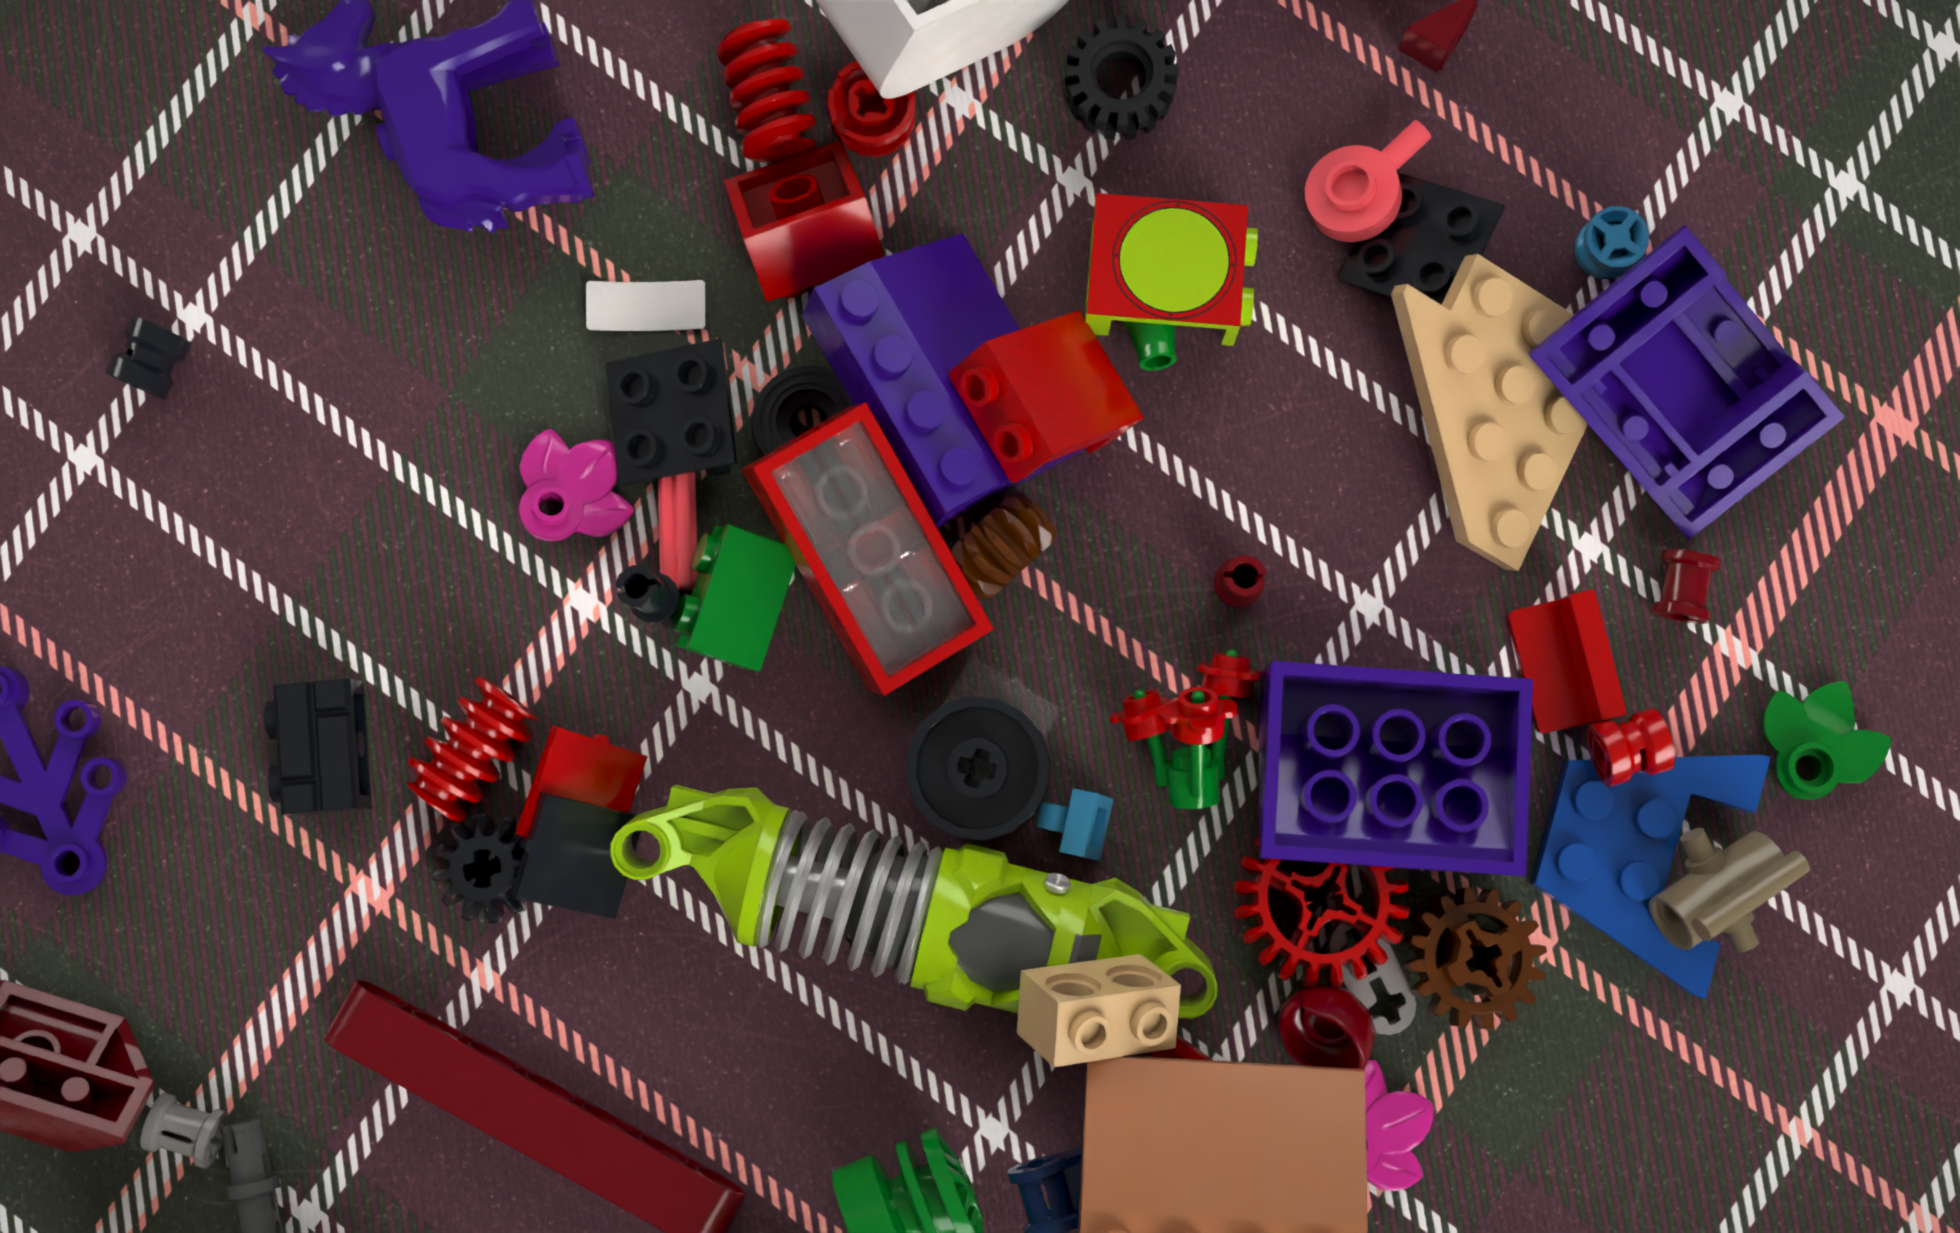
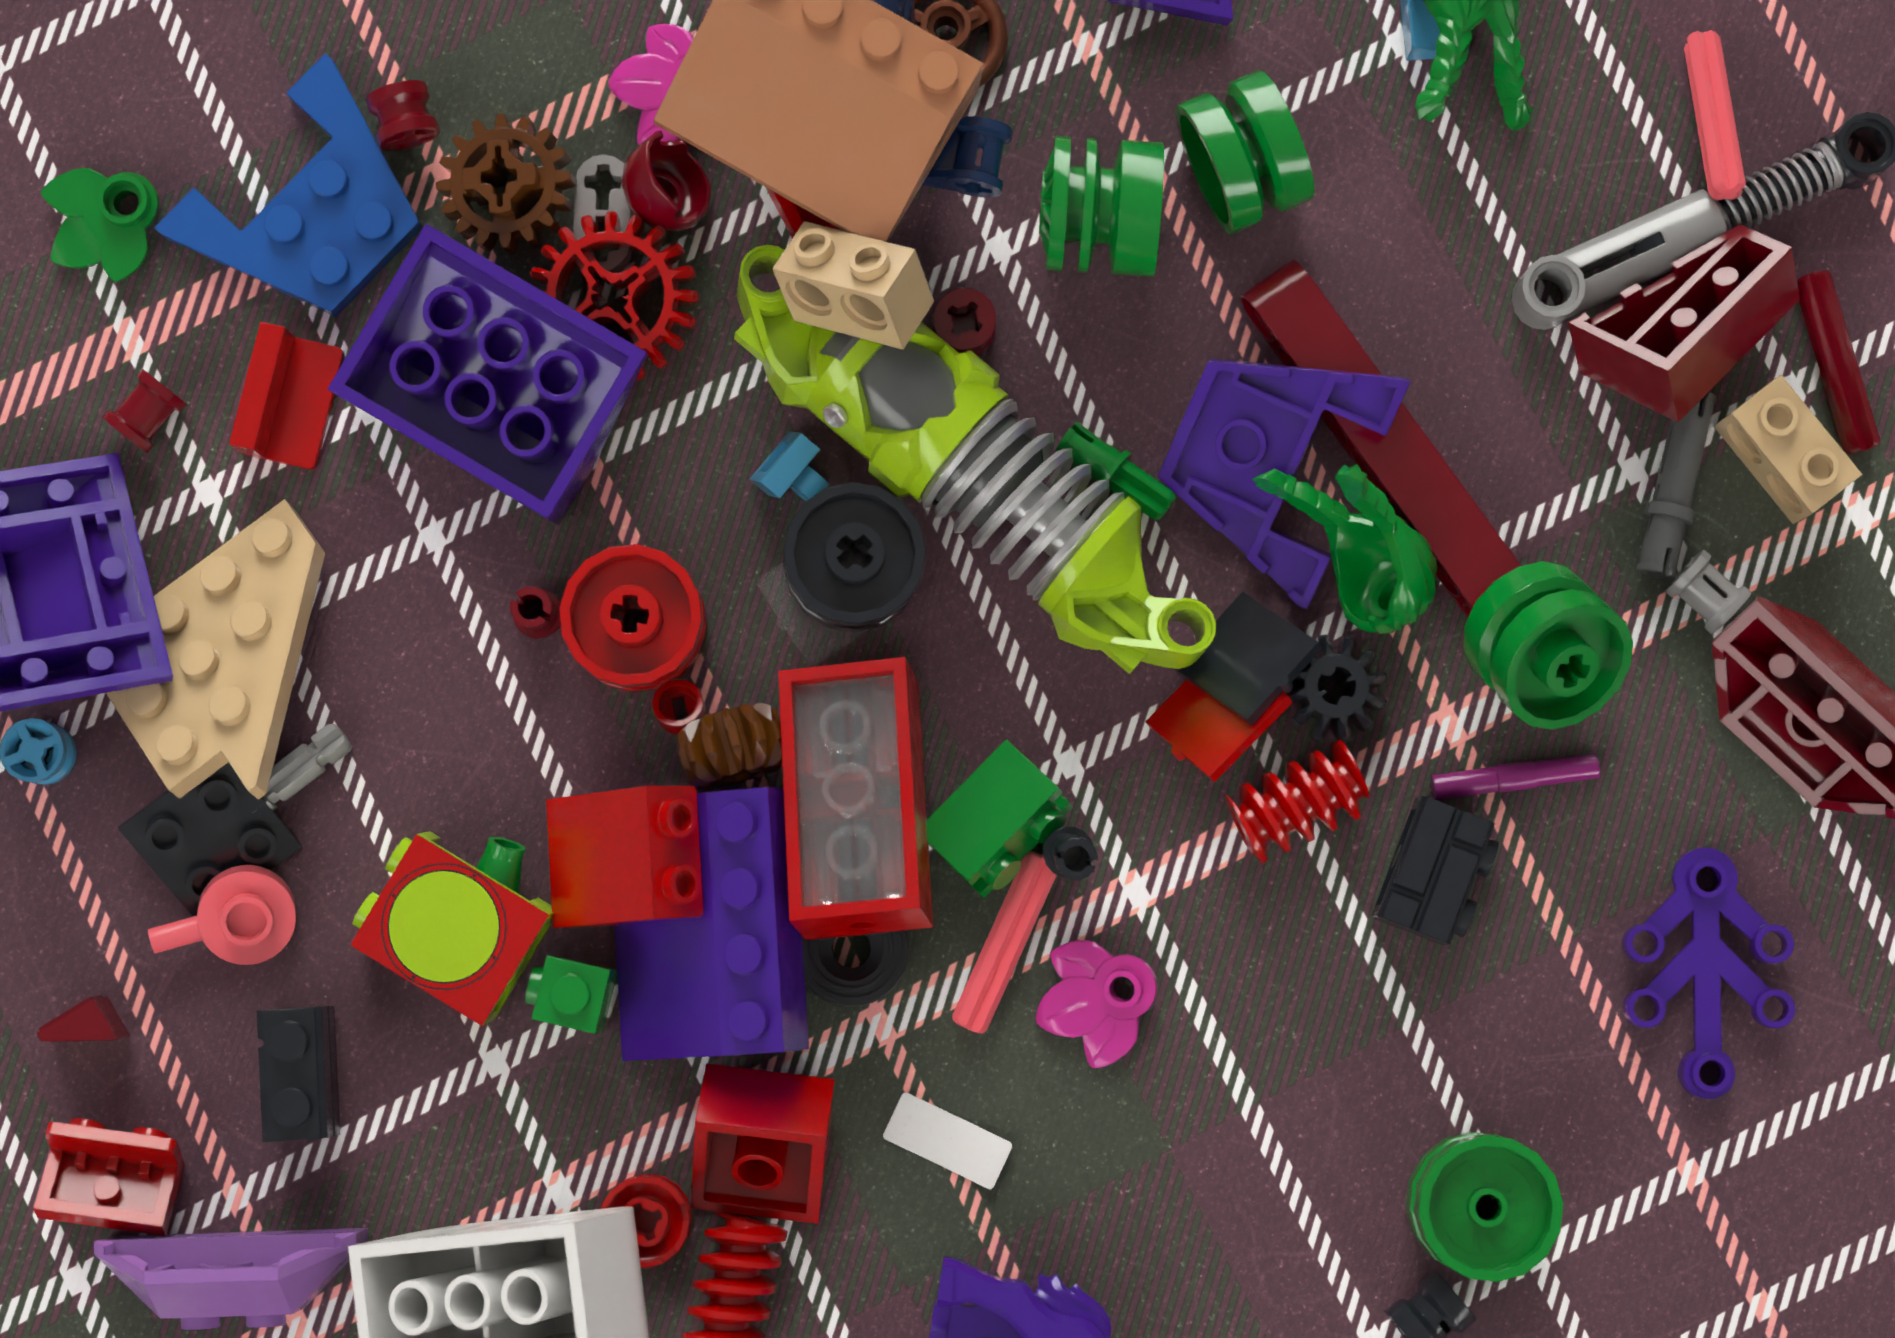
camera: 155 degrees left, 0 degrees up
black hinge [606,338,737,486] -> none
black tyre [1064,16,1178,140] -> none
red plant [1109,649,1262,809] -> none
red wheel [1587,708,1675,787] -> none
dark tan pin [1649,828,1810,953] -> none
none -> light grey axle [254,724,352,812]
none -> black brick [257,1006,341,1142]
none -> dark red wheel [366,80,440,151]
none -> green brick [525,955,617,1034]
none -> red wheel [559,544,708,693]
none -> red hinge [652,680,705,735]
none -> dark red wheel [933,288,996,356]
none -> green axle [1055,421,1176,520]
none -> dark purple wing [1158,359,1411,609]
none -> green hair [1252,464,1438,634]
none -> green wheel [1405,1131,1563,1282]
none -> magenta piece [1430,753,1600,800]
none -> green wheel [1463,561,1633,730]

